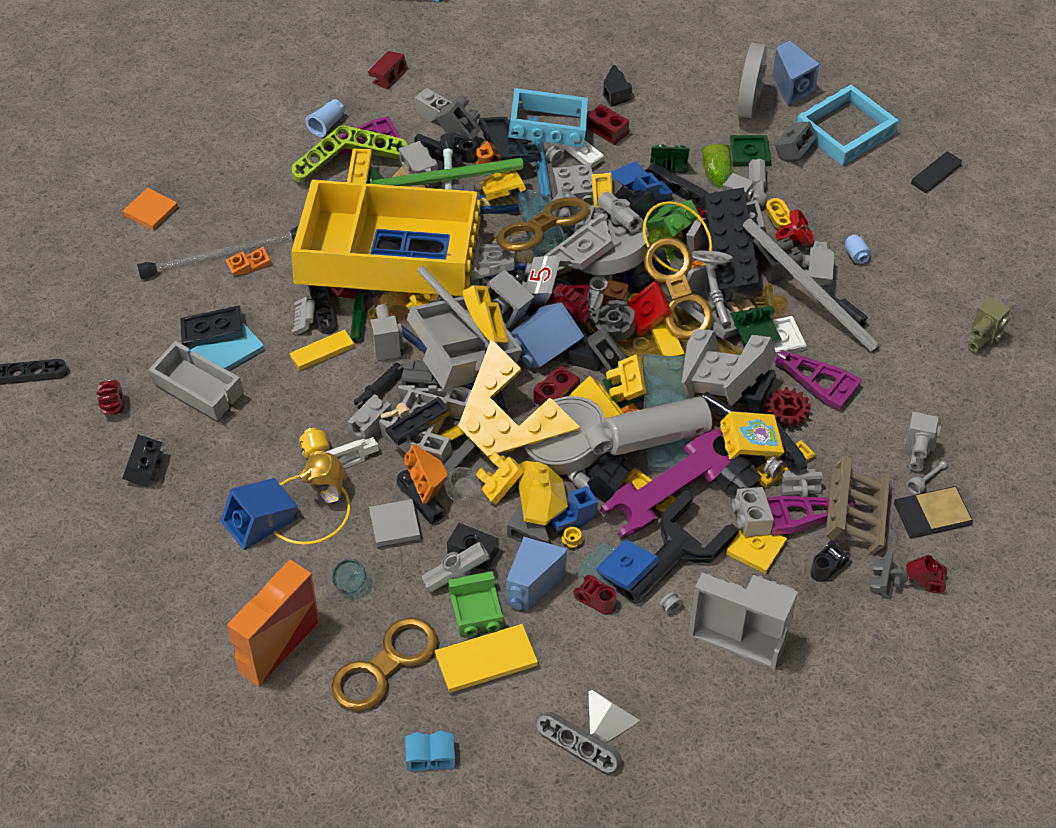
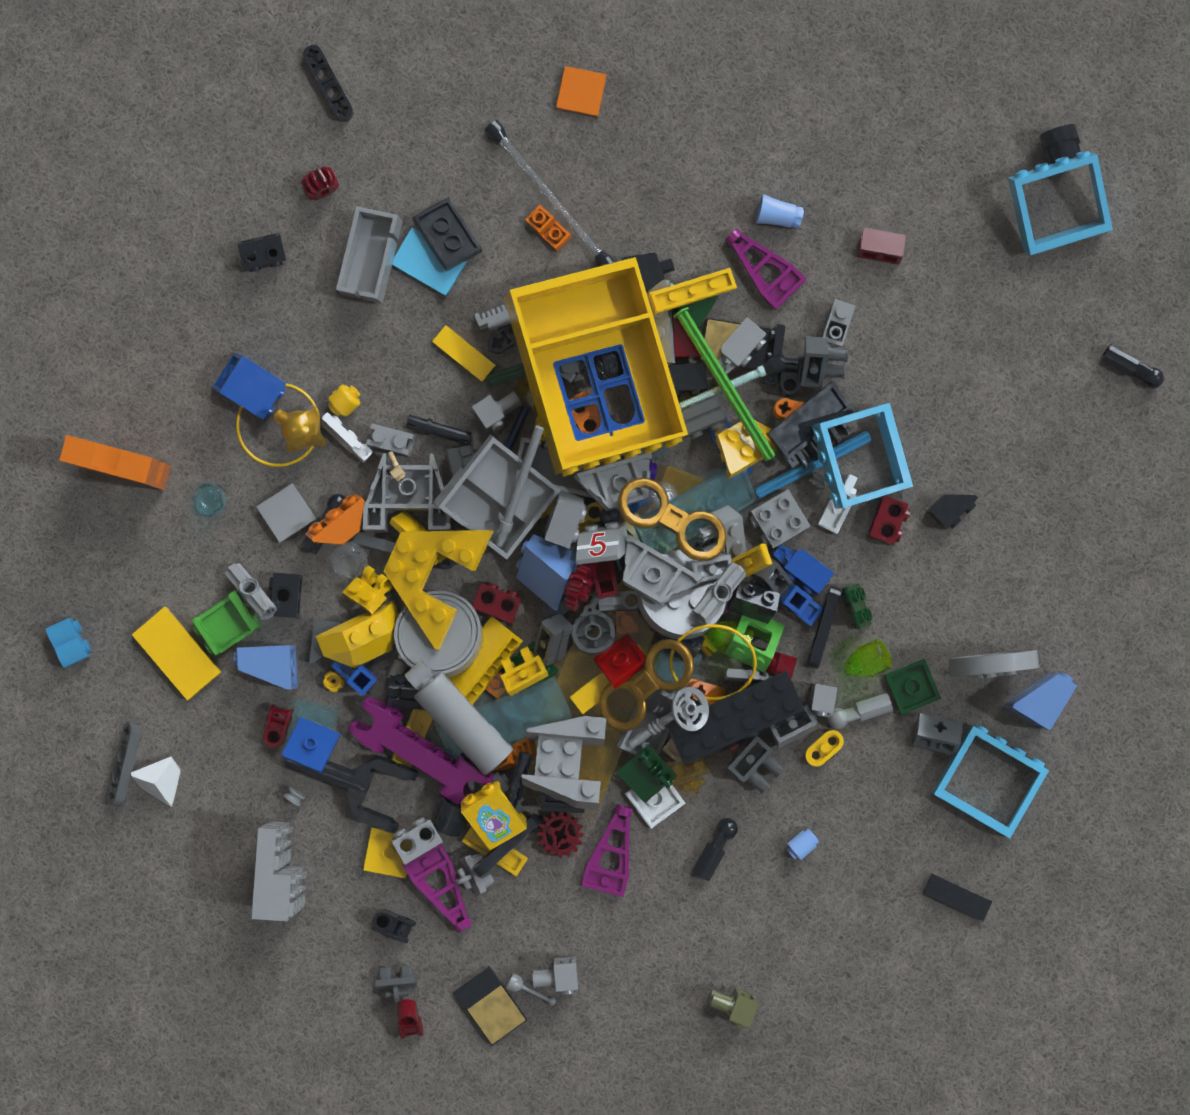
camera: 70 degrees right, 35 degrees up
lime beam [291,126,407,183] -> none
pearl gold bar [331,617,438,711] -> none
black tile [385,397,451,446] -> none
yellow slope [462,285,508,343] -> none
light grey axle [743,218,878,352] -> none
light grey bush [764,456,784,478] -> none
red tile [776,209,814,247] -> none
light grey hinge [804,241,834,286] -> none
dark tan fence [825,455,891,556] -> none

